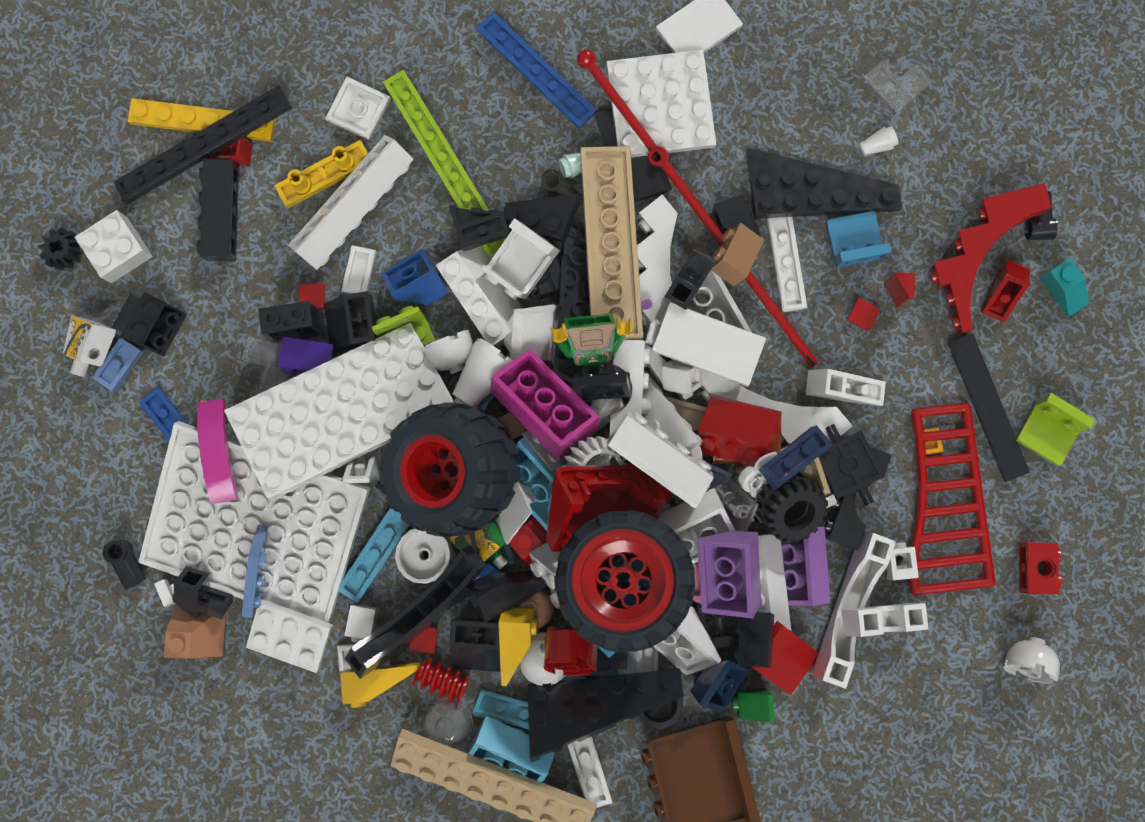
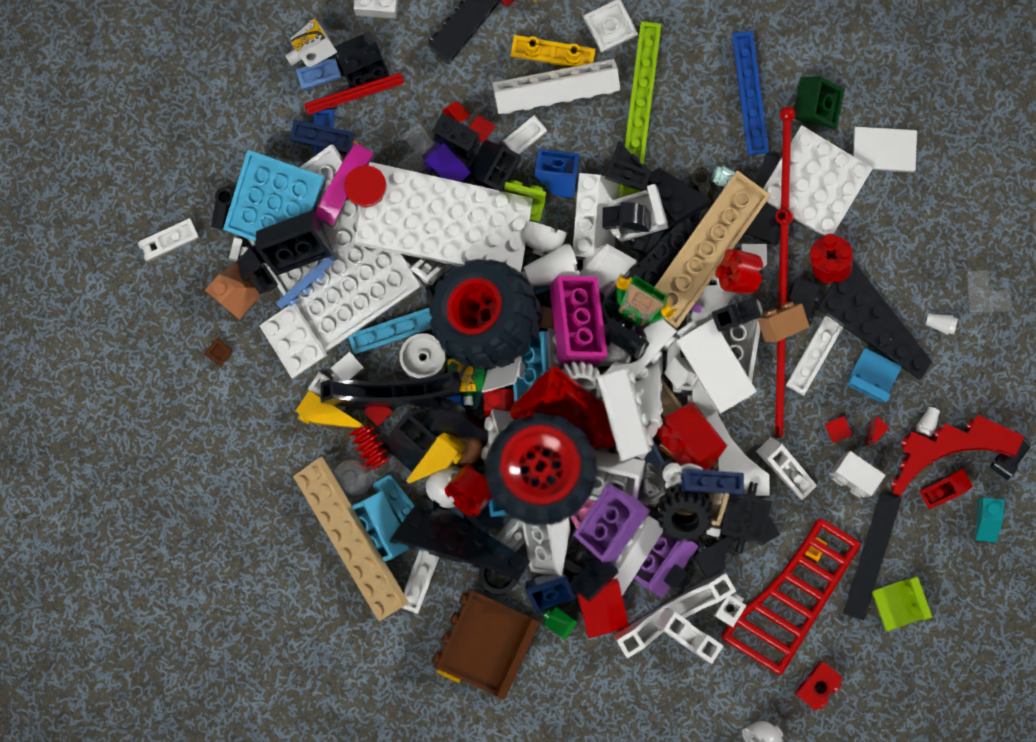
camera: 30 degrees right, 0 degrees up
none -> white plate [138,218,199,262]
none -> reddish brown tile [204,338,234,367]
none -> medium azure plate [223,150,326,241]
none -> black slope [255,210,332,276]
none -> dark blue plate [289,119,356,154]
none -> red axle [304,73,404,114]
none -> red tile [344,165,387,208]
none -> red tile [442,101,471,123]
none -> black brick [602,202,650,233]
none -> black slope [664,564,692,594]
none -> red brick [715,249,763,295]
none -> dark green slope [794,76,844,129]
none -> red brick [810,234,853,284]
none -> white brick [830,451,885,498]
none -> white cone [915,407,940,439]

